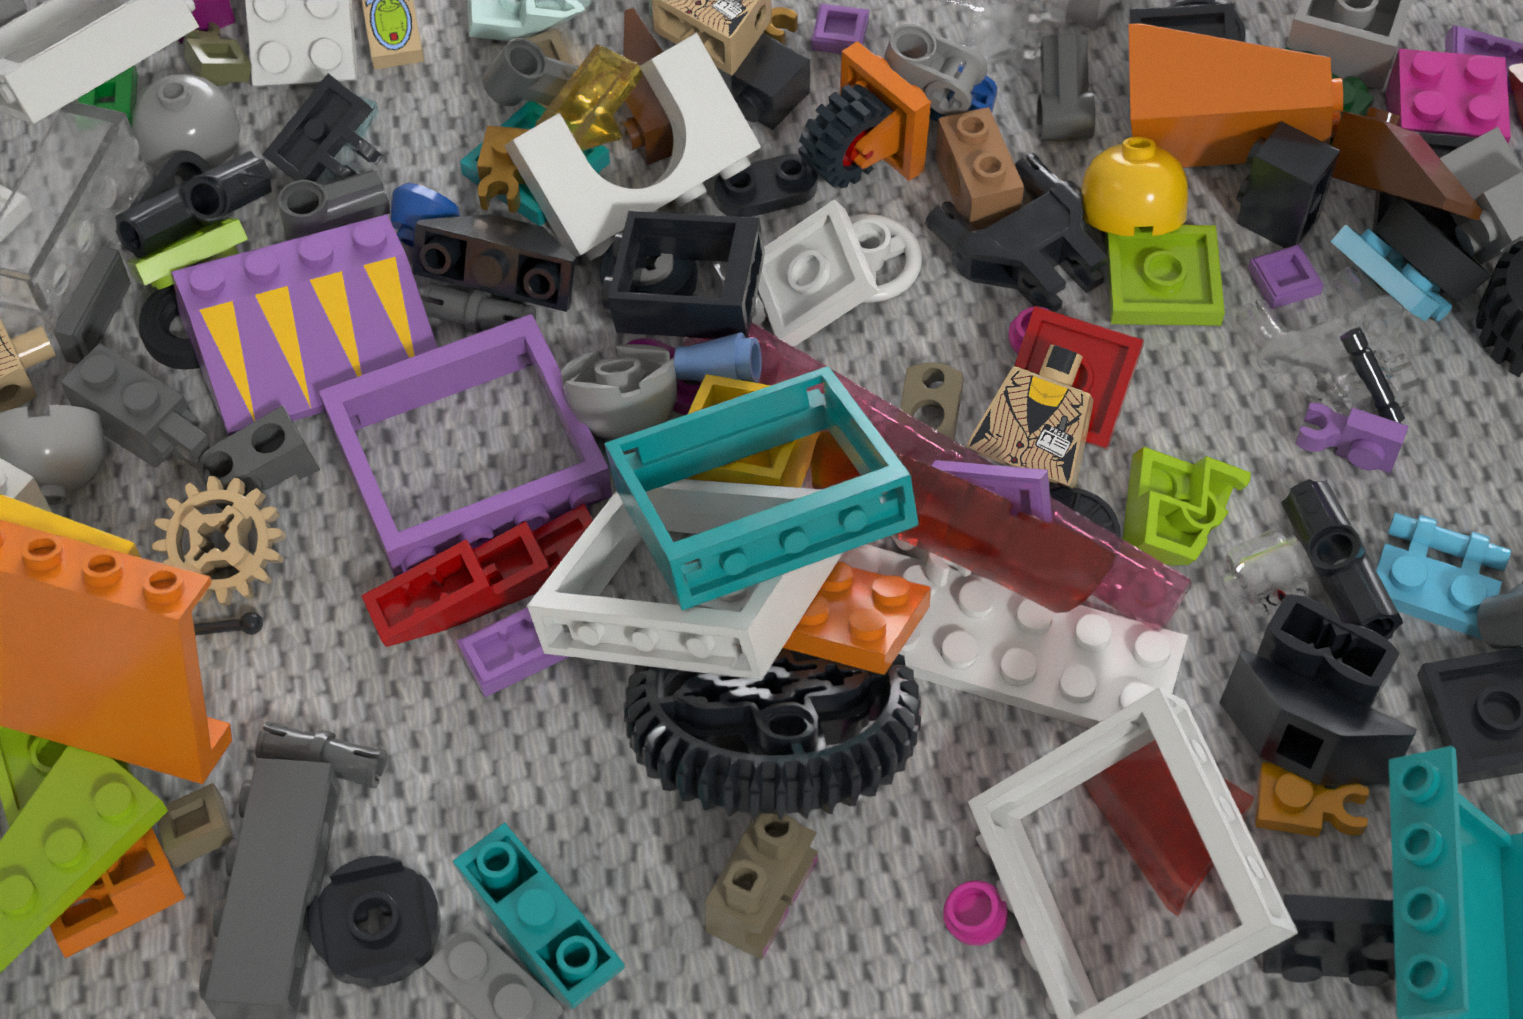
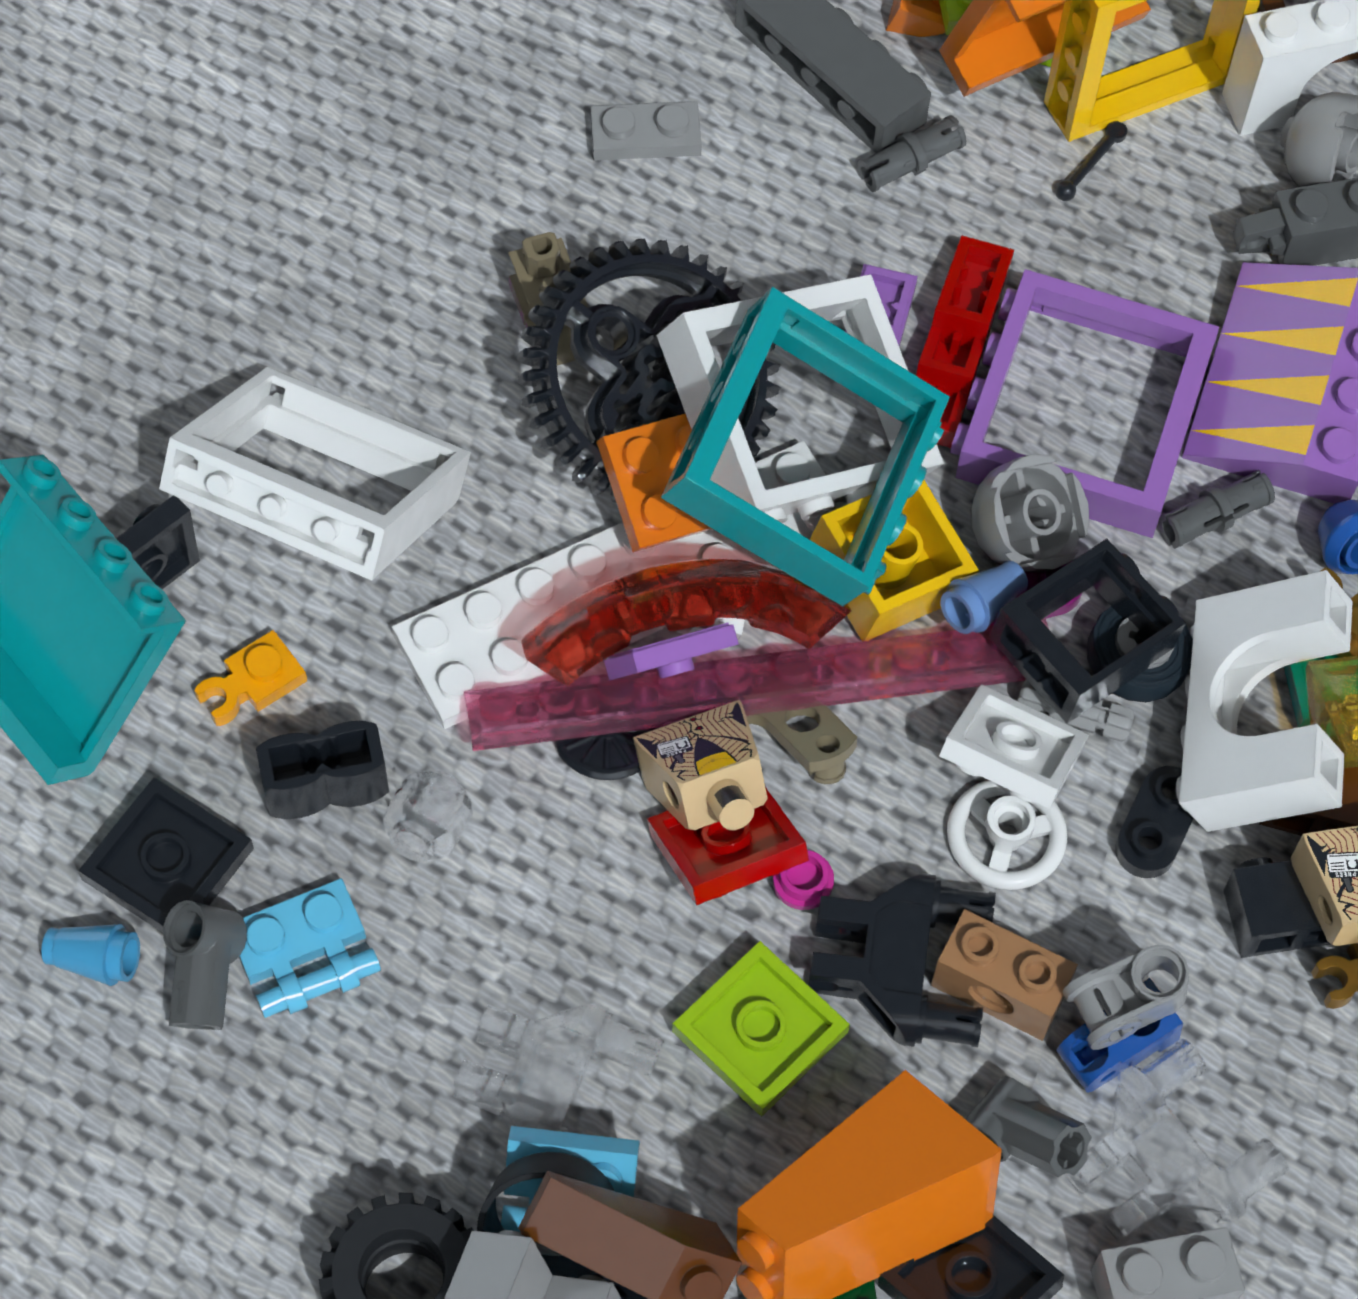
camera: 130 degrees right, 5 degrees up
tan gear [152,476,286,606] -> none
dark tan plate [158,783,234,868] -> none
dark grey leg [197,405,320,509] -> none
black plate [308,856,441,987] -> none
black slope [412,214,576,312] -> none
teal slope [452,822,625,1010] -> none
plate [798,41,931,189] -> none
medium lavender tile [811,3,870,54] -> none
dark pink plate [943,880,1009,946] -> none
yellow cylinder [1081,137,1188,236] -> none
clear red slope [1083,740,1254,917] -> none
lime slope [1120,447,1251,566] -> none
black slope [1219,649,1418,785] -> none
black brick [1236,121,1340,248] -> none
medium lavender tile [1247,244,1324,309] -> none
black piece [1281,479,1403,640] -> none
medium lavender plate [1295,403,1409,473] -> none
black wheel [1340,327,1405,424] -> none

